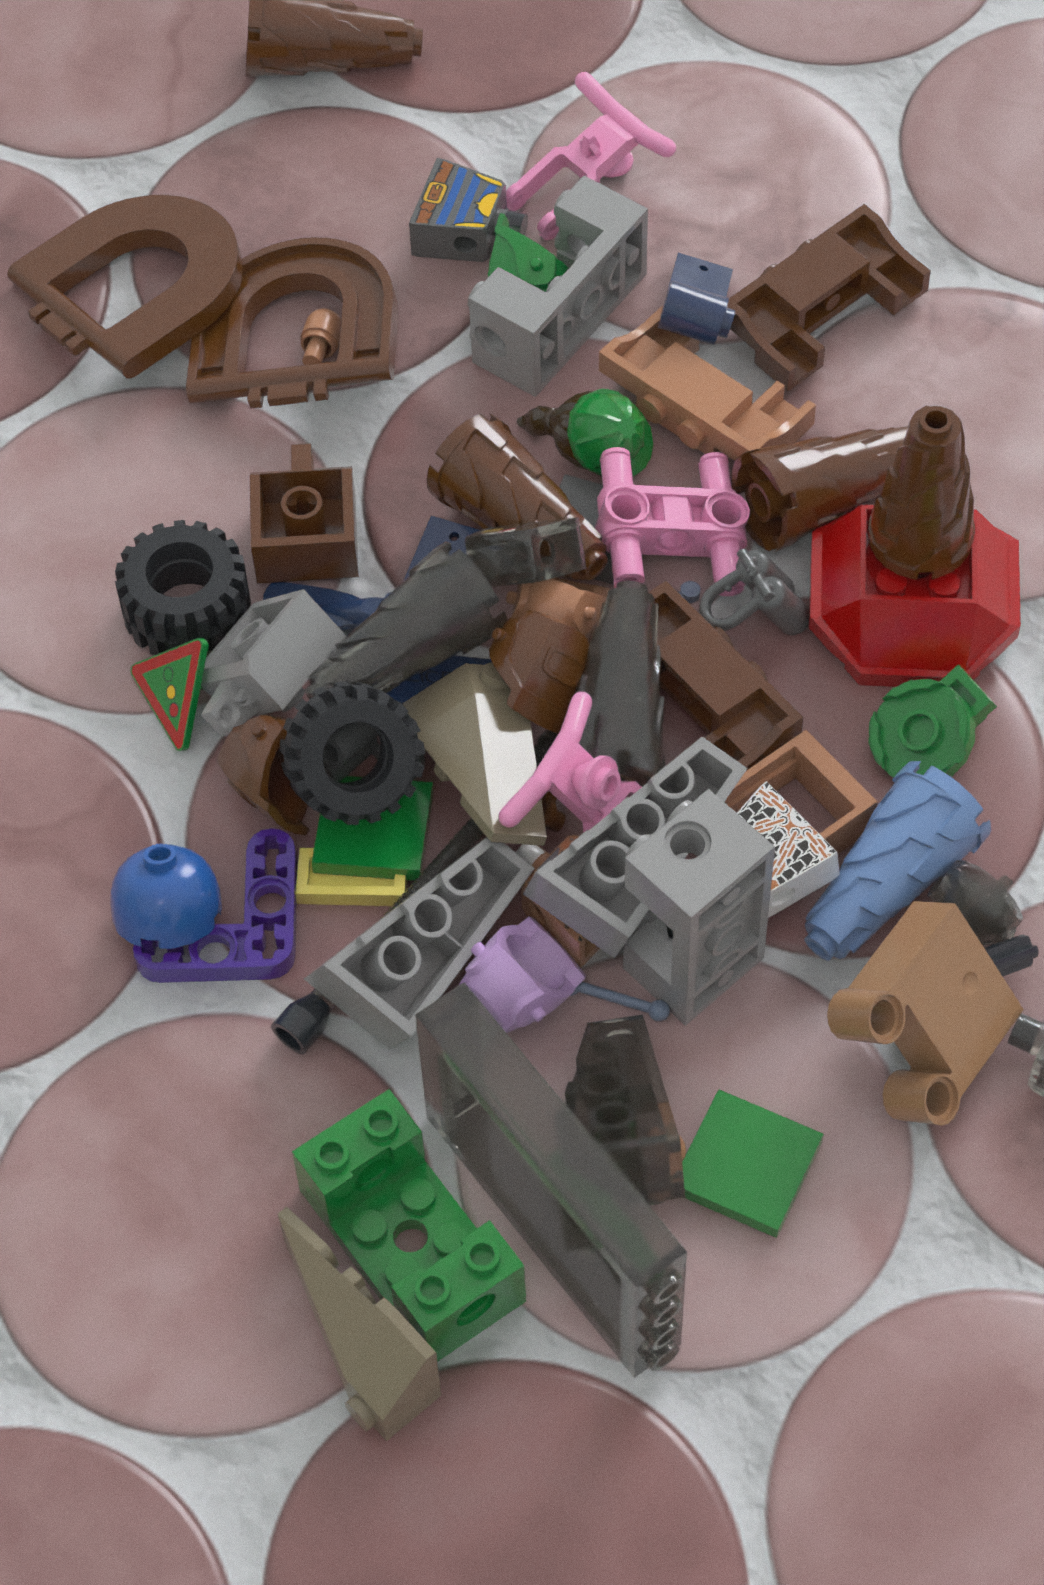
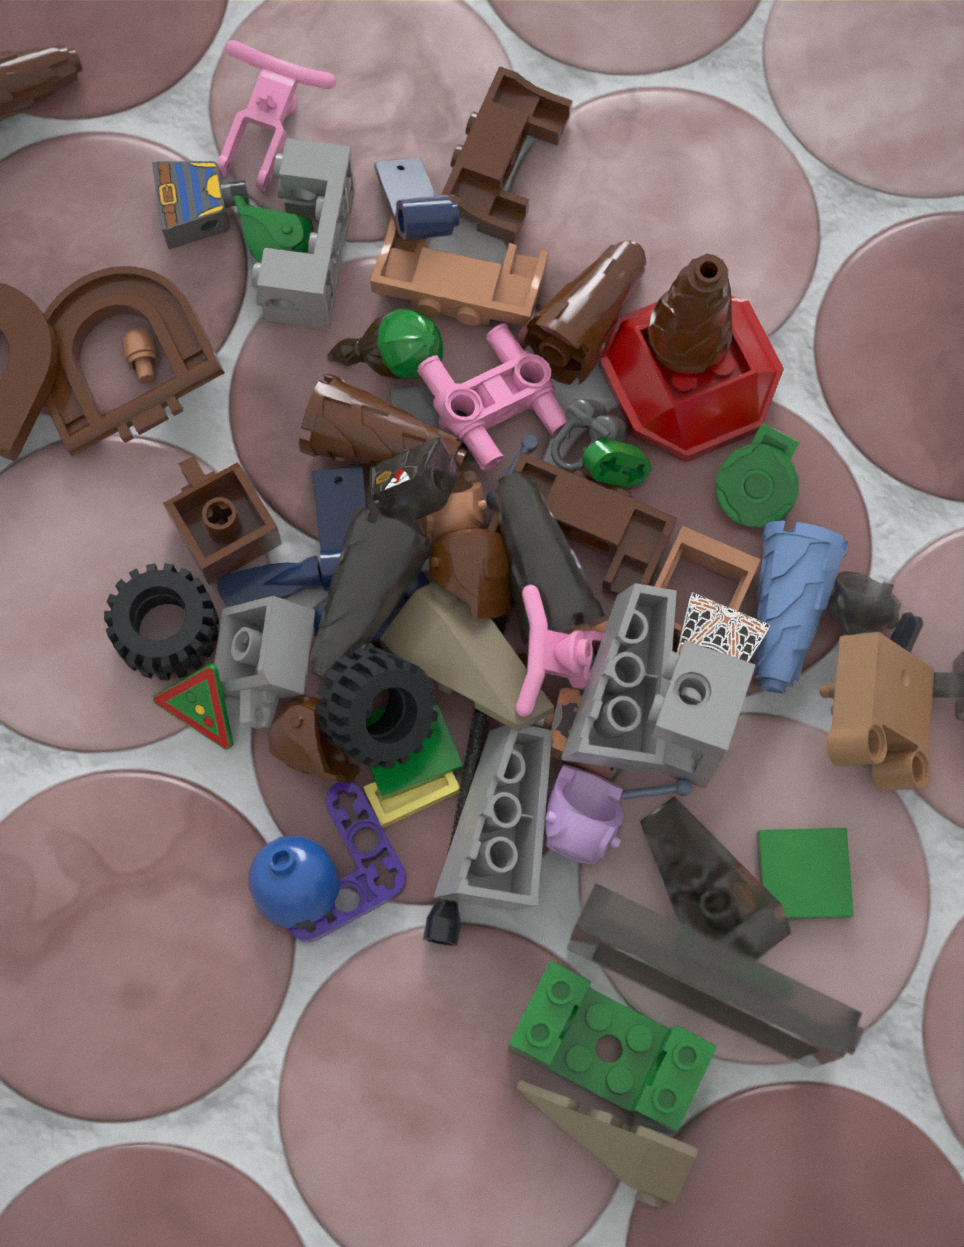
camera: 30 degrees left, 15 degrees up
none -> green beam [582,438,652,488]

